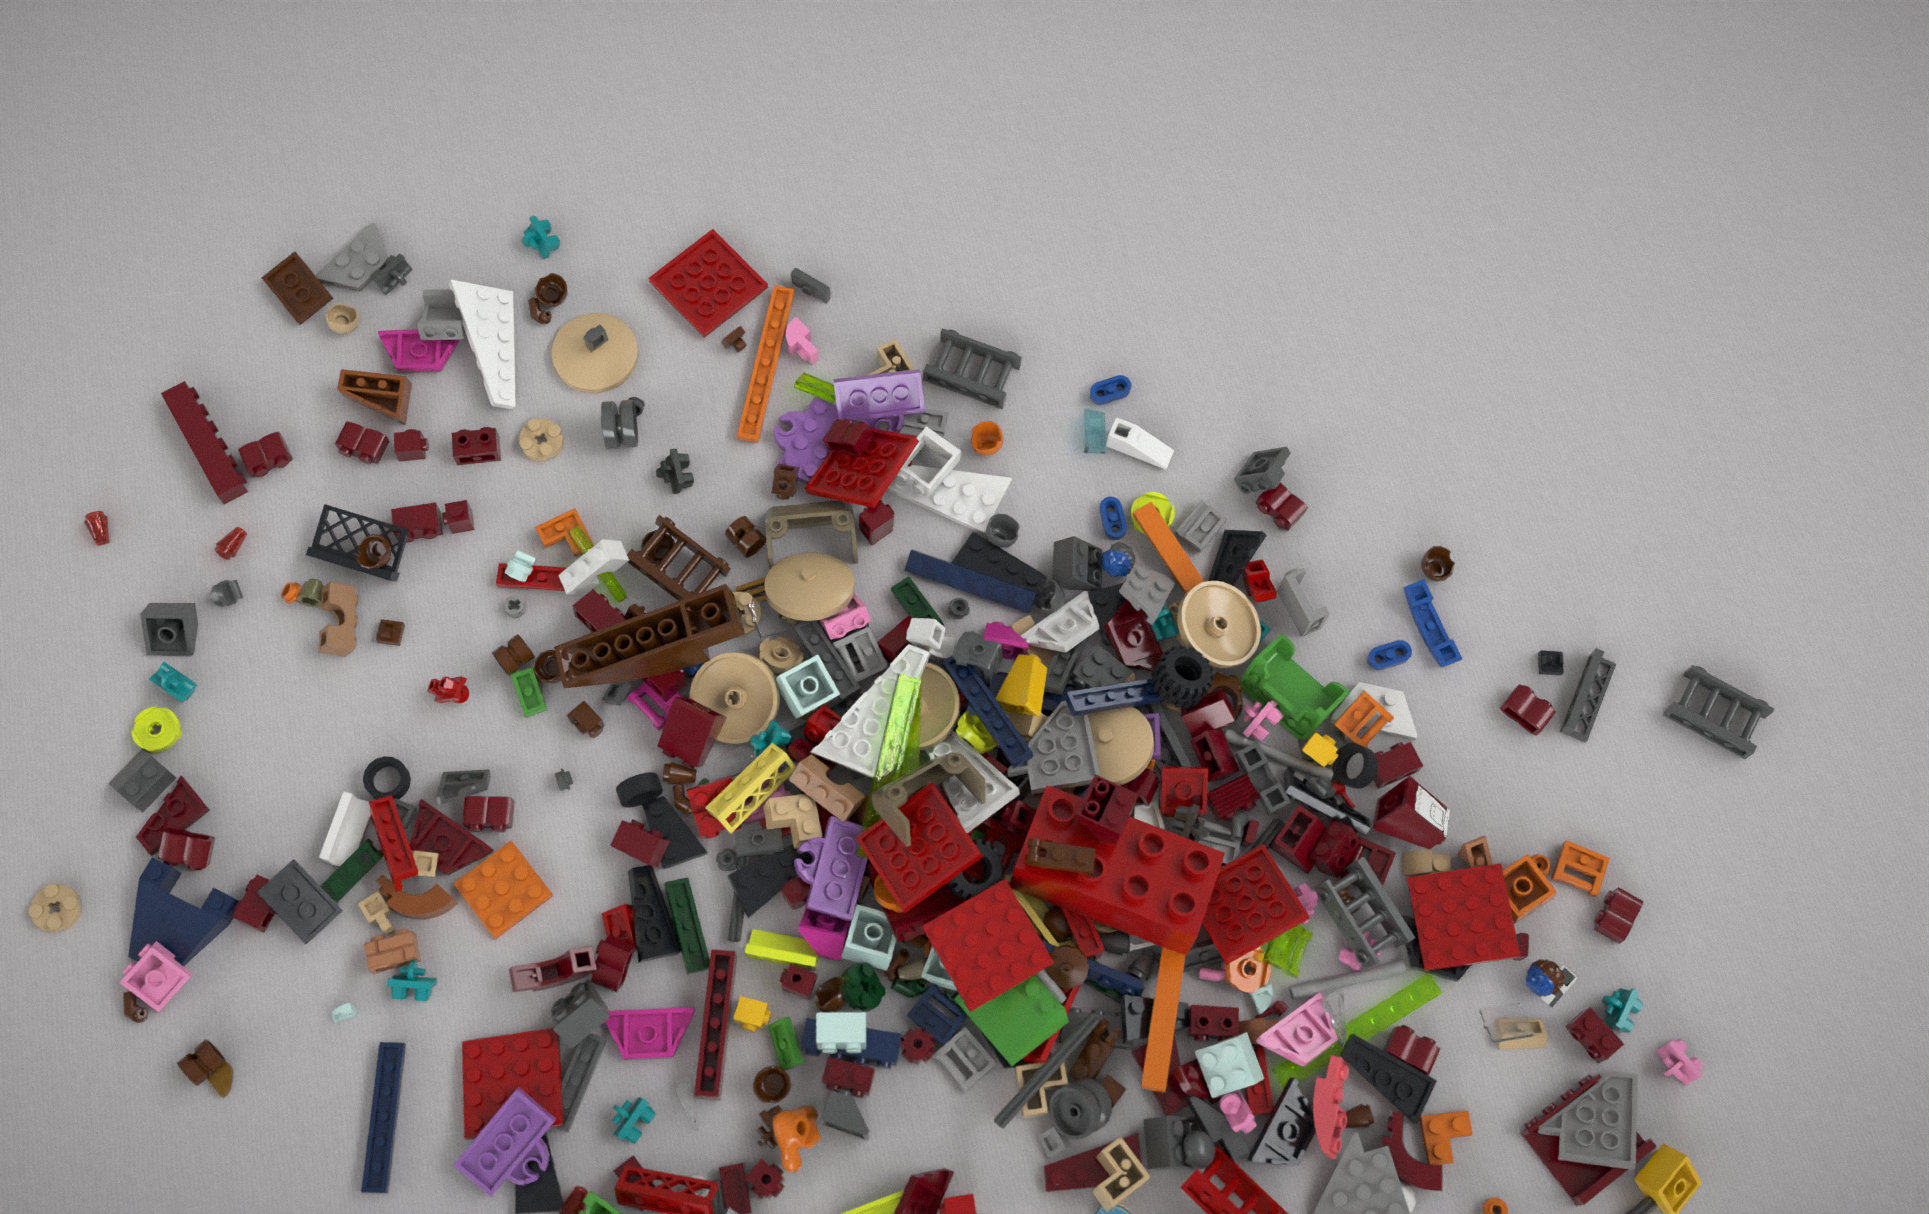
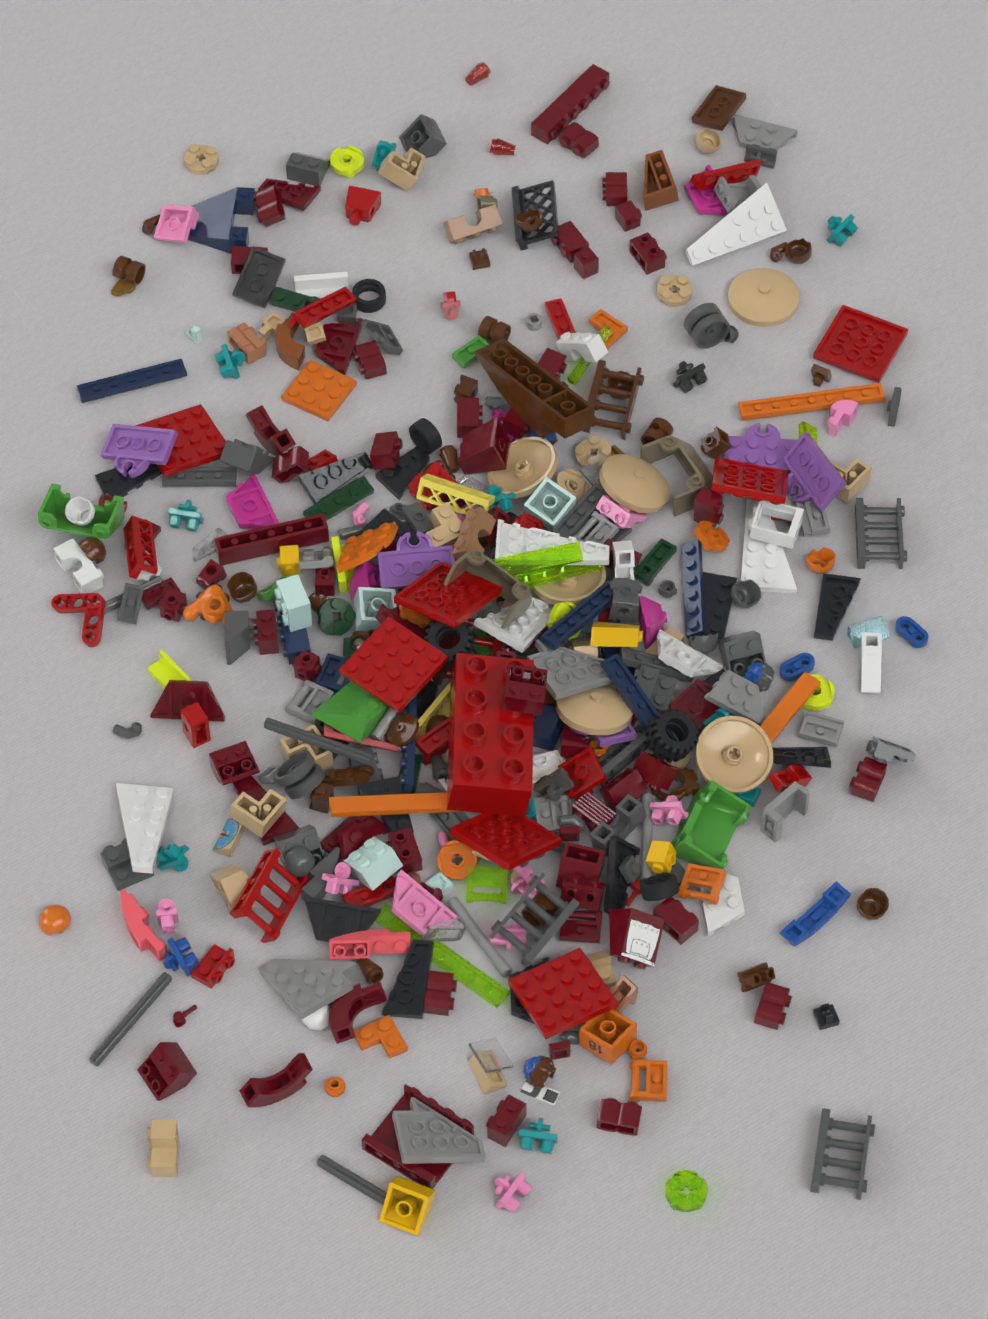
camera: 75 degrees right, 15 degrees down
dark grey piece [210,579,243,607] -> none
light aqua piece [505,549,535,582] -> none
dark grey plate [555,768,573,791] -> none
dark grey plate [583,325,608,353] -> none
dark red brick [822,419,874,456] -> none
reddish brown plate [1026,838,1095,875] -> none
blue plate [1367,640,1412,671] -> none
dark grey fence [1560,648,1616,743] -> none
none -> dark red leg [196,559,227,589]
none -> dark red slope [209,741,260,786]
none -> light grey plate [299,547,334,569]
none -> orange plate [336,521,398,573]
none -> red torso [345,185,382,226]
none -> bright pink arm [352,502,369,526]
none -> tan brick [378,148,426,191]
none -> dark red brick [457,398,483,438]
none -> clear neon green plate [665,1170,708,1212]
none -> red fence [691,160,762,191]
none -> orange plate [692,520,730,552]
none -> reddish brown hips [737,962,775,992]
none -> black wing [814,573,861,641]

